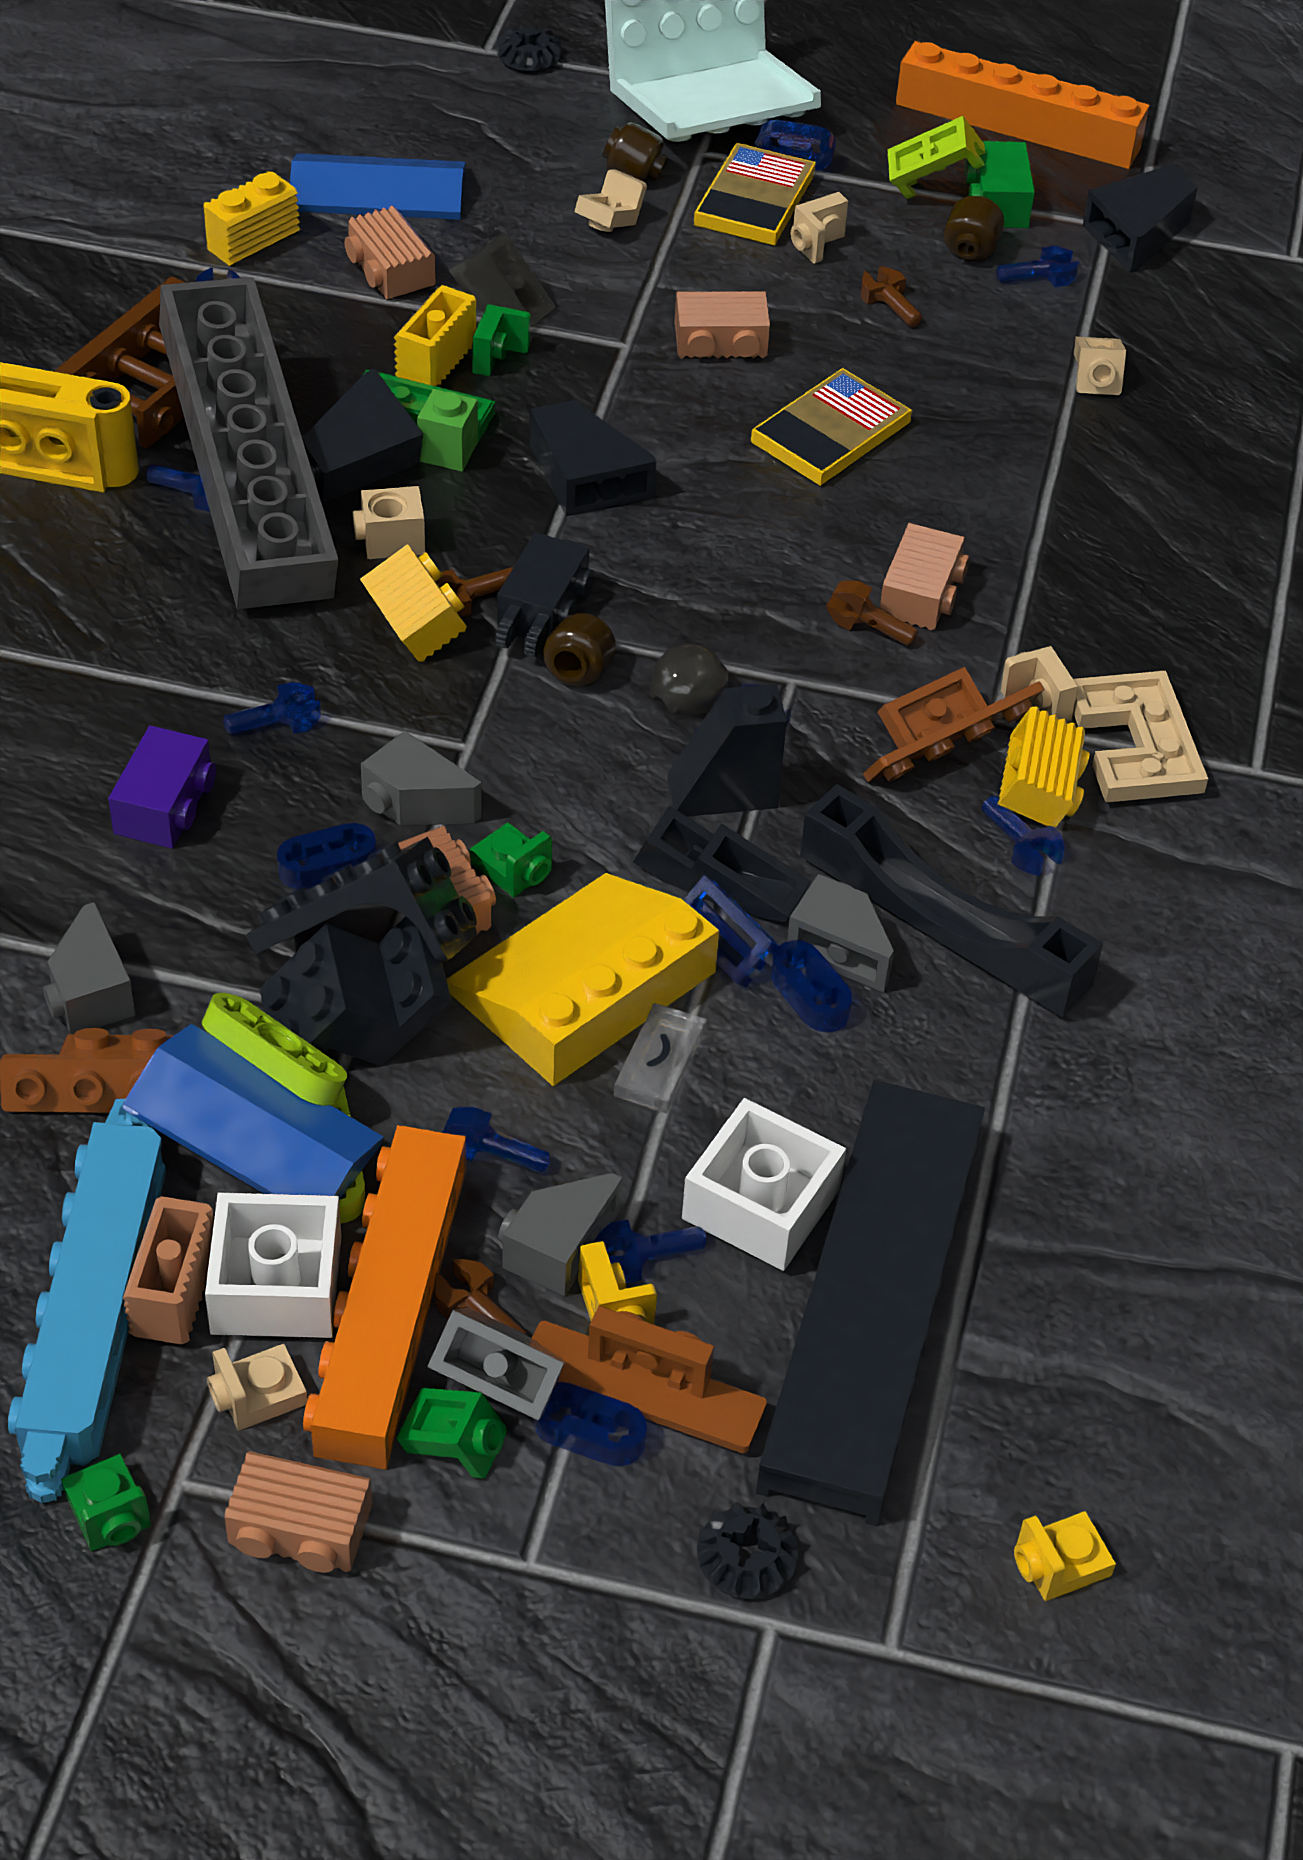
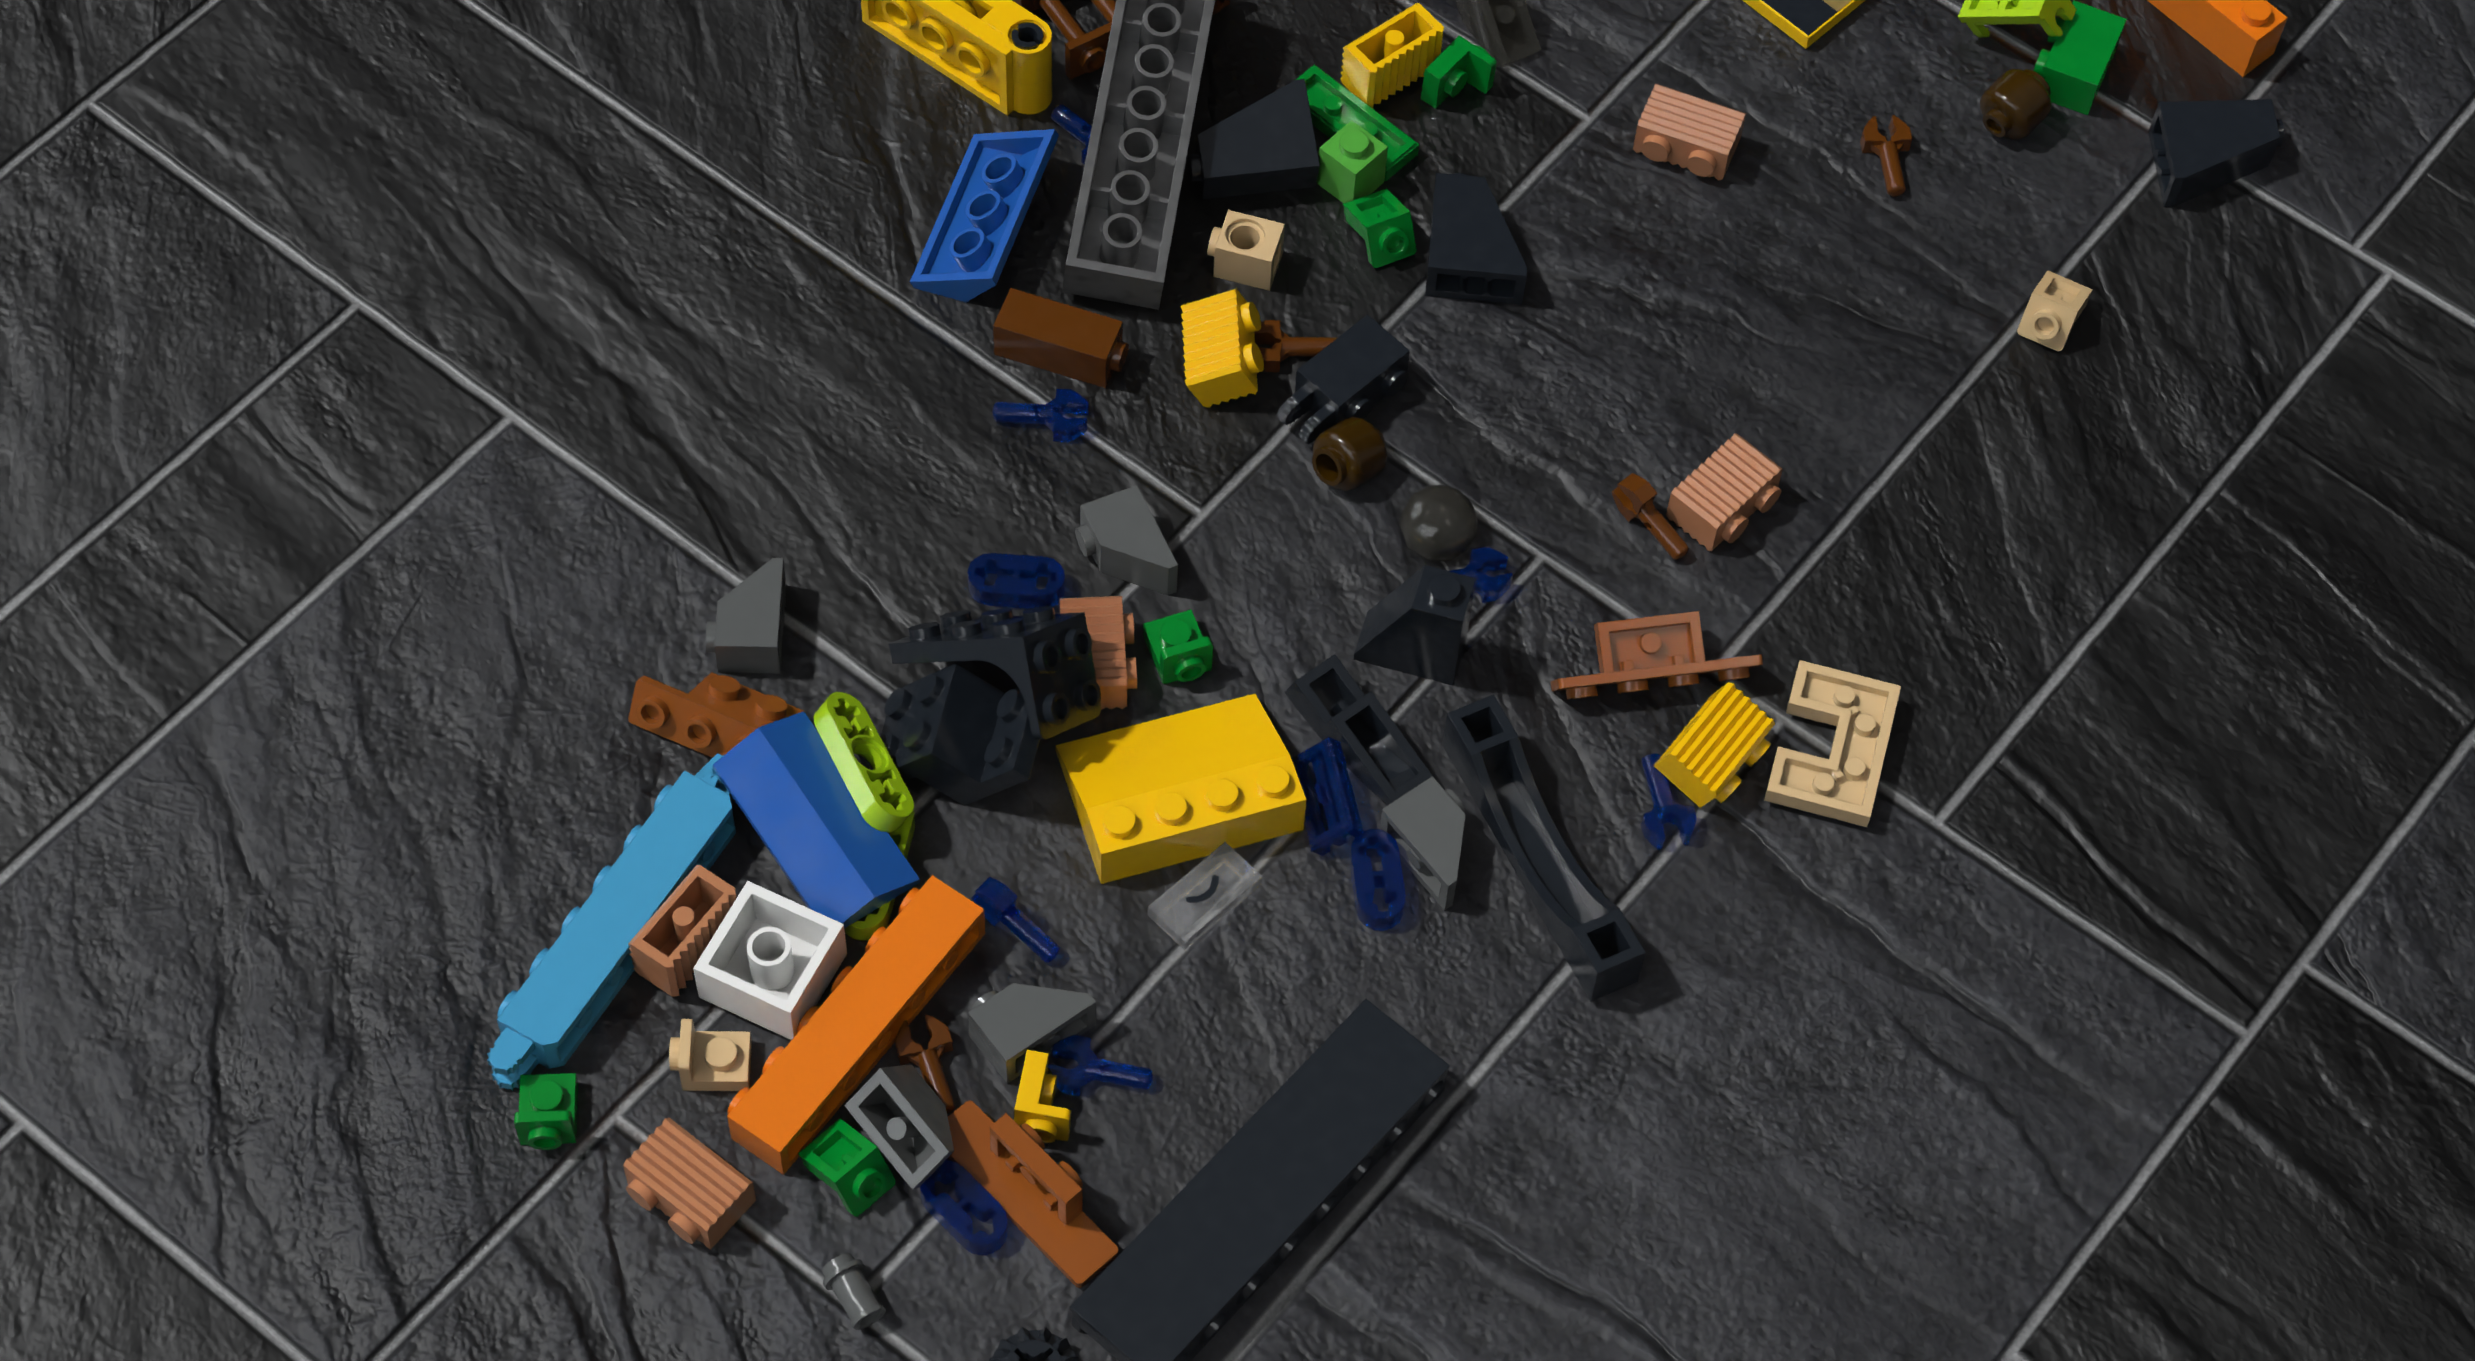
camera: 25 degrees right, 10 degrees up
dark purple brick [108,725,216,849] -> none
white brick [682,1098,846,1271] -> none
tile [751,368,912,486] -> none
tan bracket [791,192,848,264] -> none
clear blue bar [996,246,1079,287] -> none
tan bracket [1001,646,1078,723] -> none
none -> dark grey pin [822,1253,886,1330]
none -> blue slope [910,129,1059,302]
none -> reddish brown brick [993,288,1129,388]
none -> green bracket [1343,188,1417,268]

